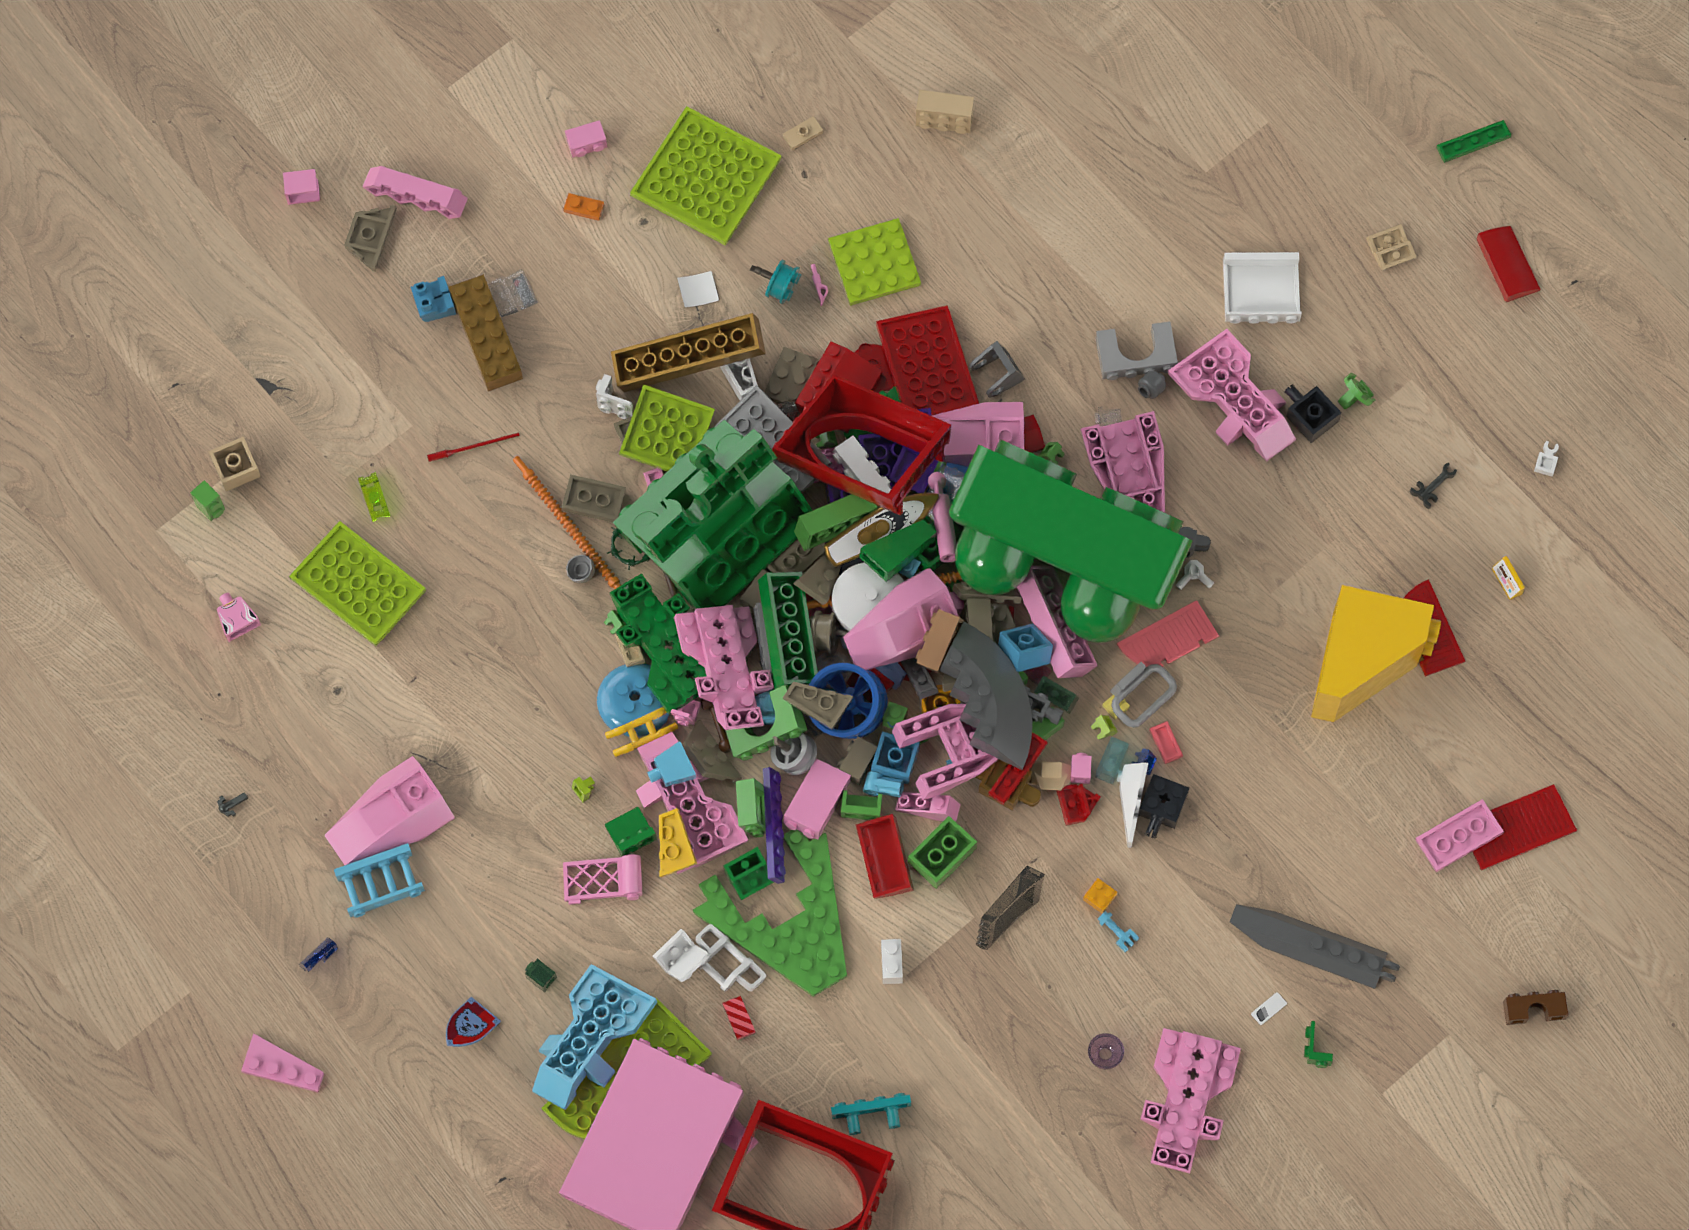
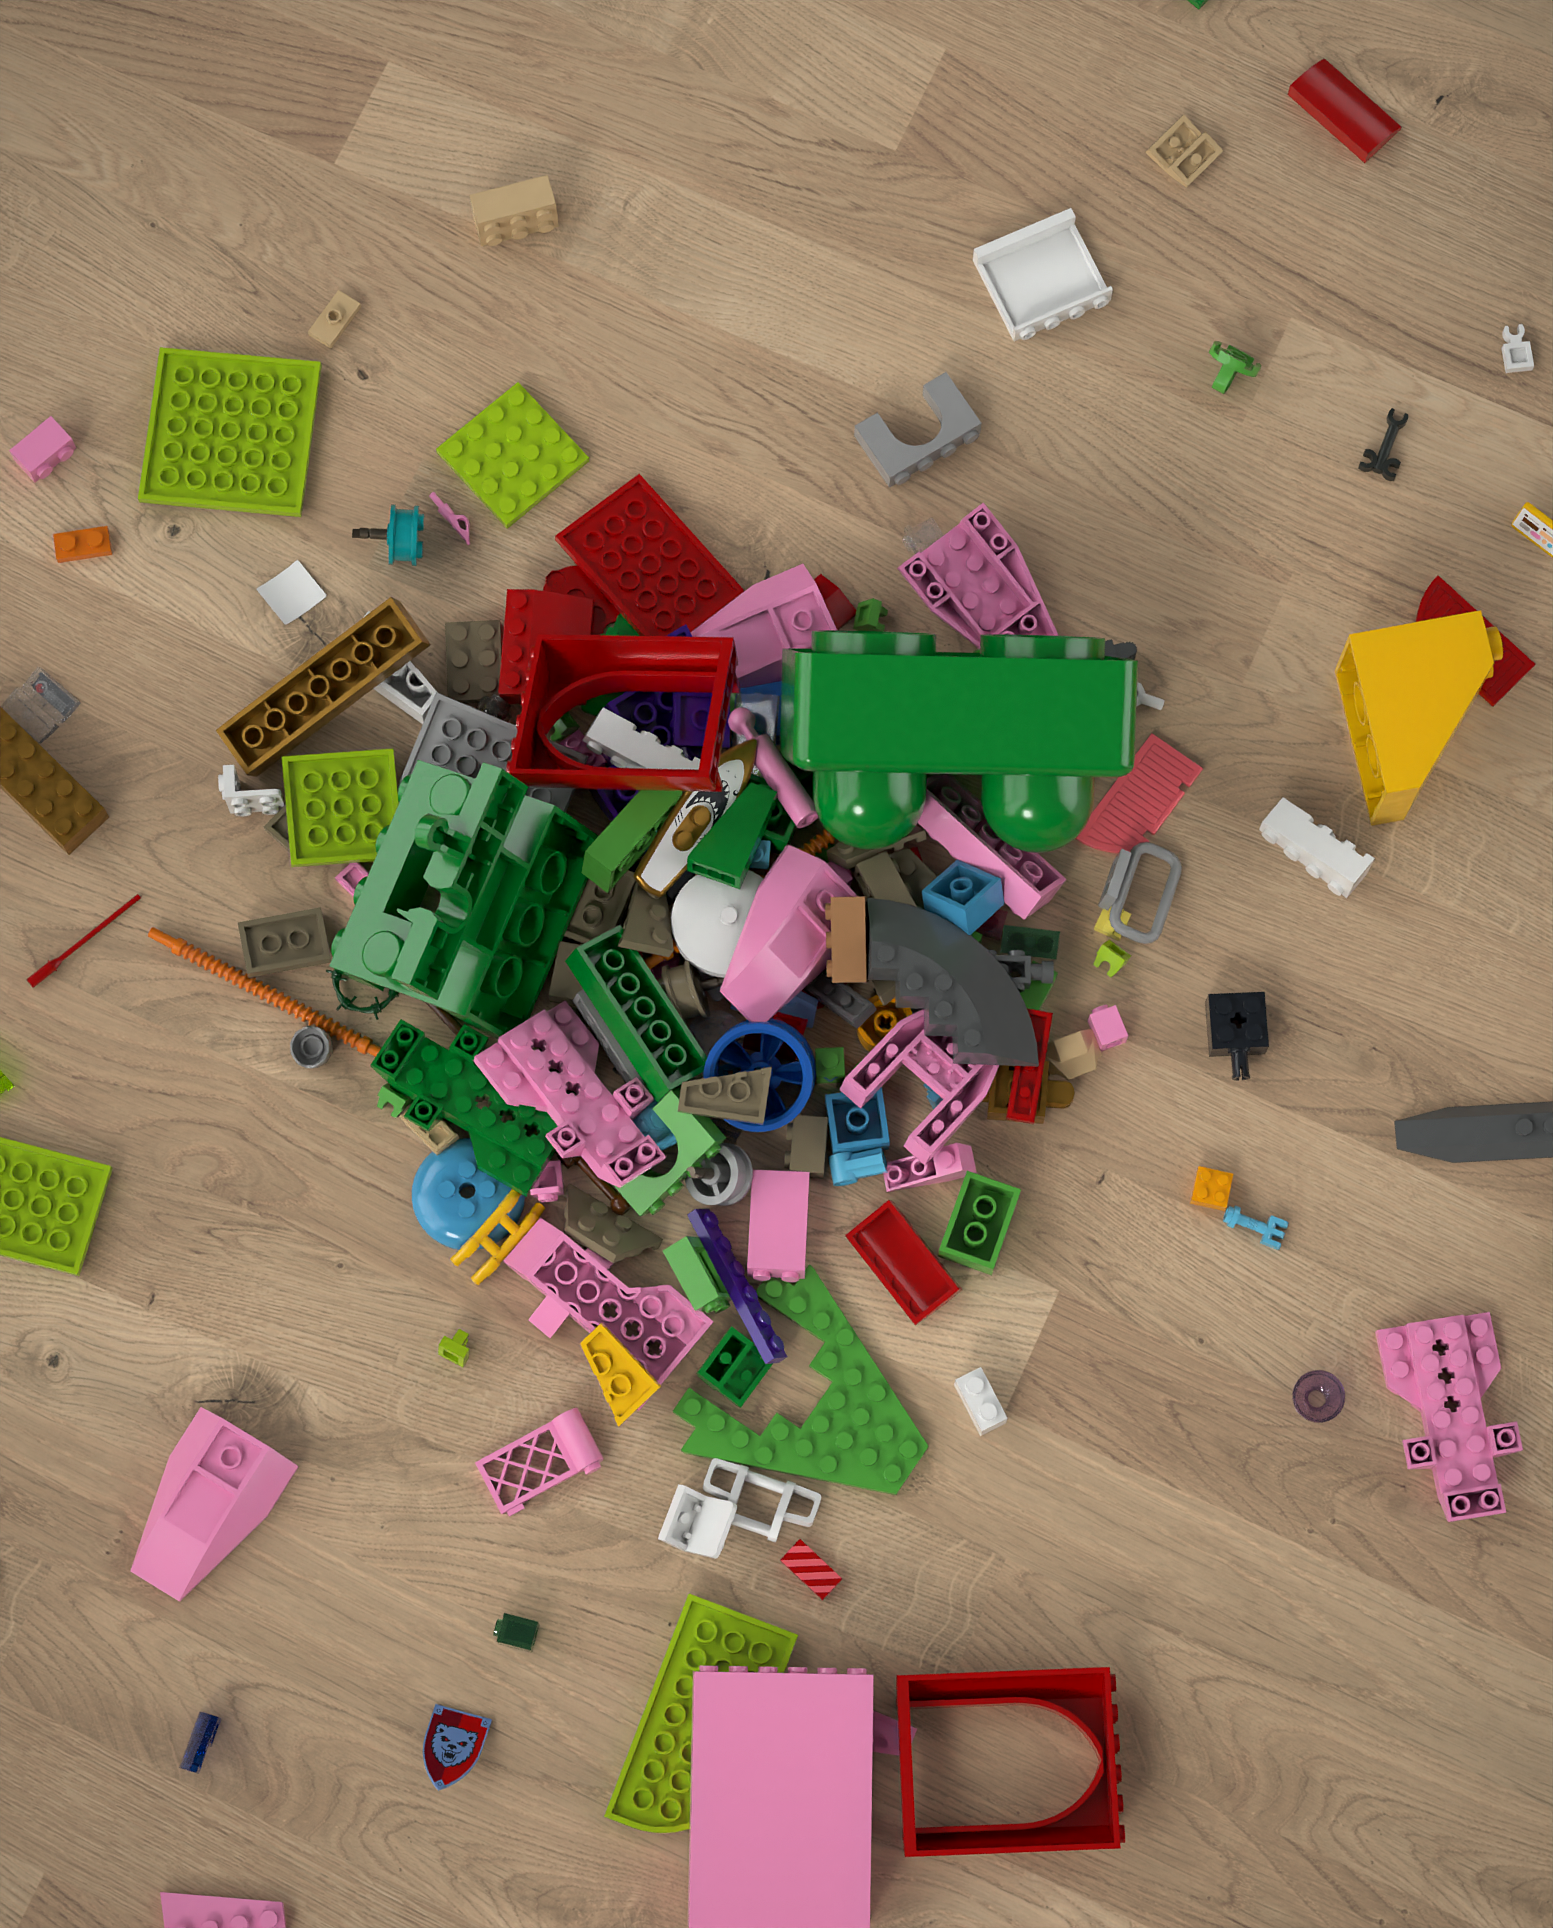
camera: 25 degrees left, 5 degrees up
medium azure fence [334,843,425,918] -> none
medium azure piece [532,964,657,1110] -> none
green bracket [605,807,657,856] -> none
medium azure torso [647,741,696,787] -> none
teal plate [831,1093,911,1135] -> none
bright green panel [841,790,882,820] -> none
dark grey hose [969,341,1025,398] -> none
clear smoke windscreen [976,866,1045,950] -> none
red slope [1056,783,1101,826] -> none
clear light blue brick [1095,736,1129,785] -> none
white wedge [1117,763,1148,848] -> none
clear blue tile [1131,748,1157,775] -> none
dark grey head [1138,371,1166,399] -> none
coral tile [1149,721,1183,764] -> none
bright pink piece [1168,329,1296,462] -> none
white sticker [1251,992,1287,1025] -> none
black brick [1284,384,1342,443] -> none
none -> white wedge [1259,798,1375,898]

